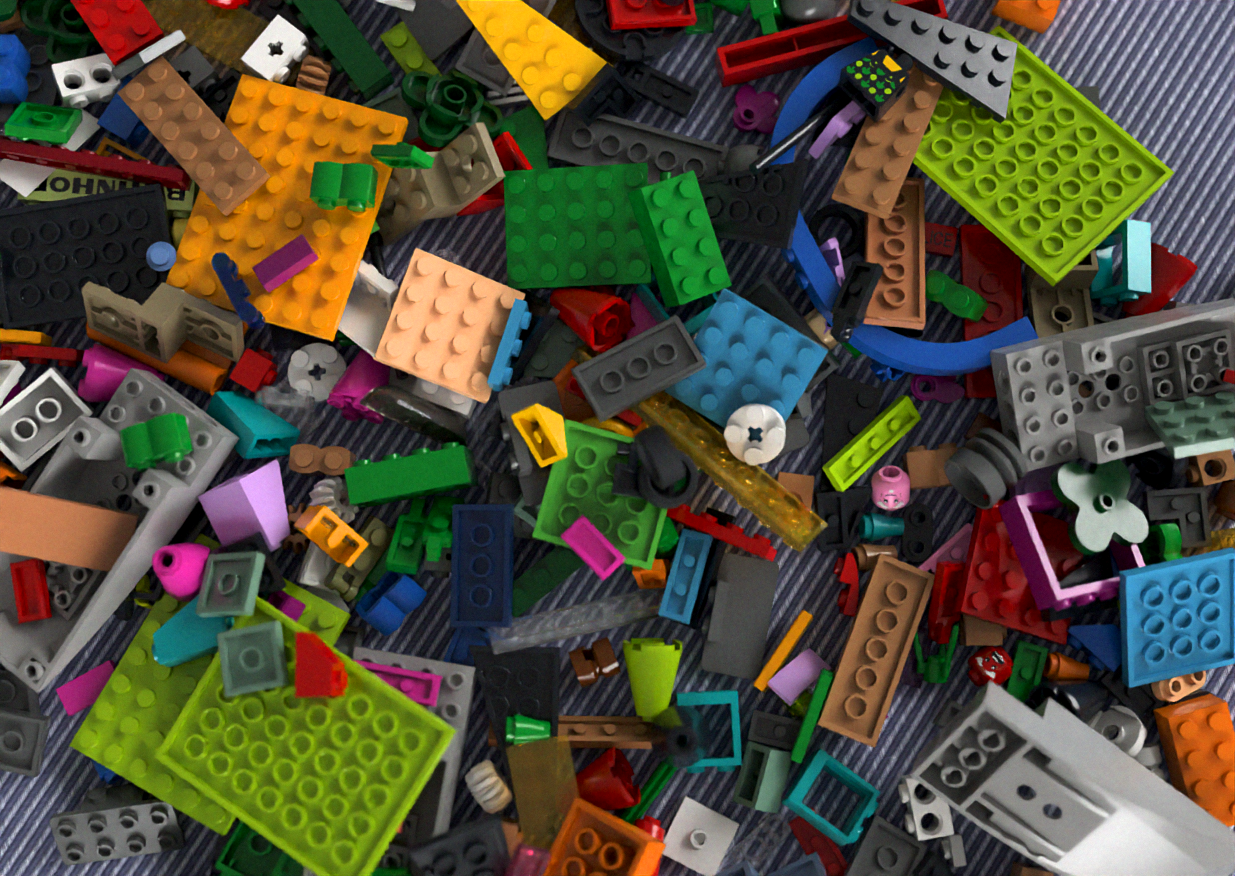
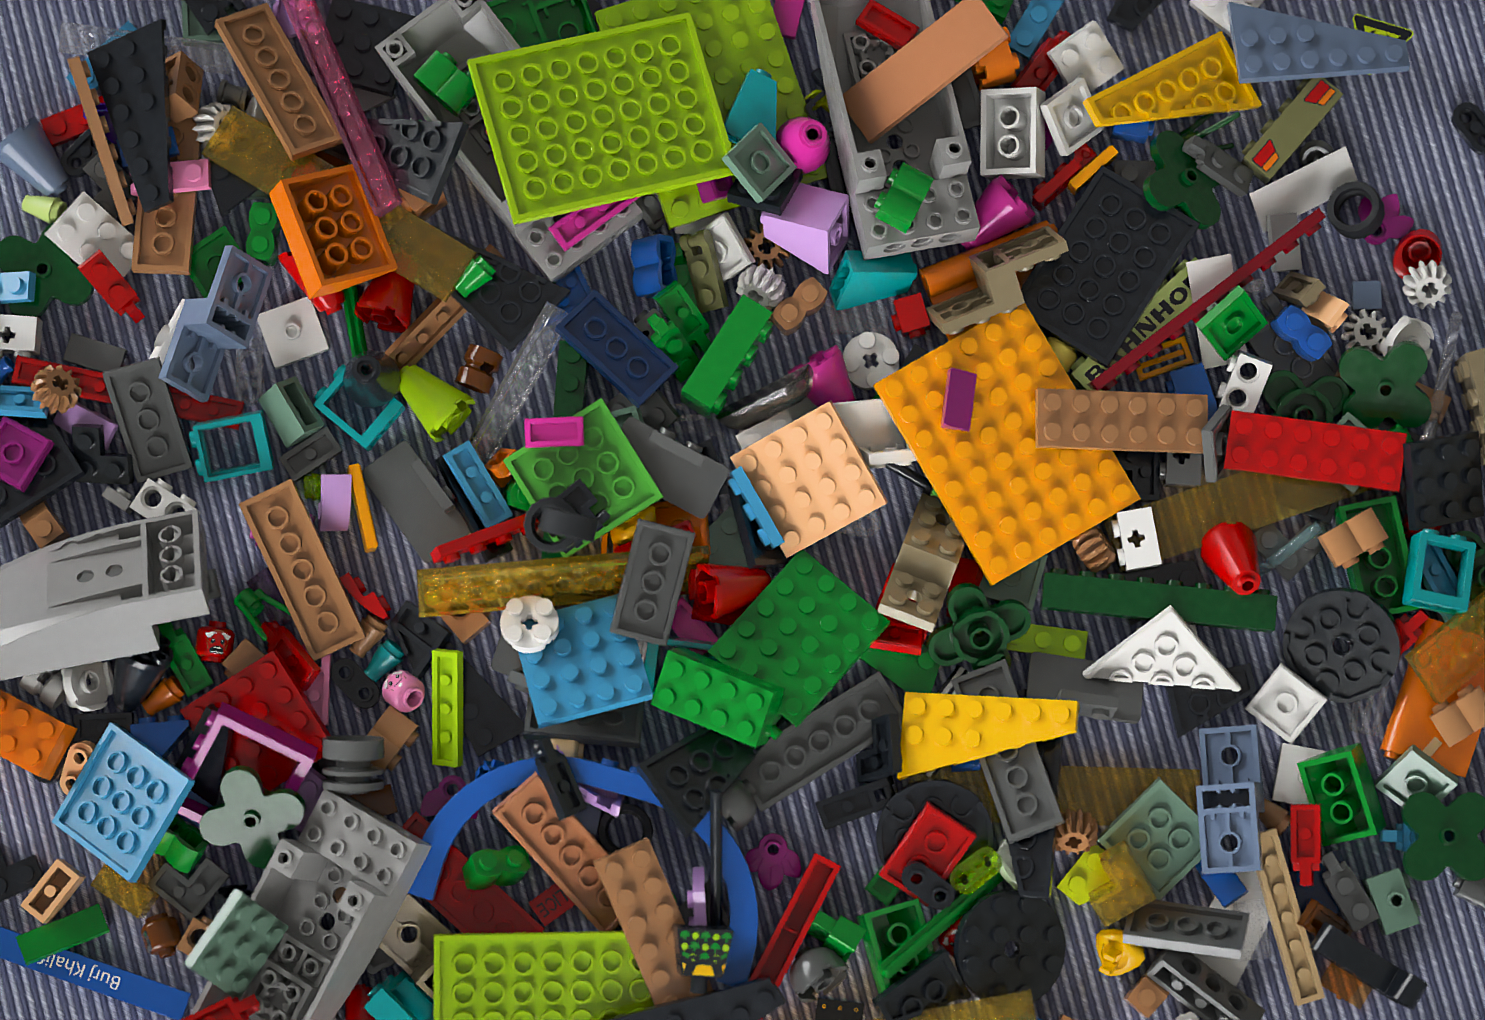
camera: 135 degrees right, 0 degrees up
medium blue plate [146,242,177,272] -> none
clear blue plate [211,252,265,329] -> none
sand green plate [217,621,290,697] -> none
clear plate [254,386,315,410] -> none
light orange window [293,505,369,568] -> none
red slope [295,632,348,698] -> none
green brick [310,161,378,212] -> none
green plate [370,142,434,169] -> none
white gear [465,759,514,814] -> none
yellow slope [510,403,568,468] -> none
green tile [790,668,833,764] -> none

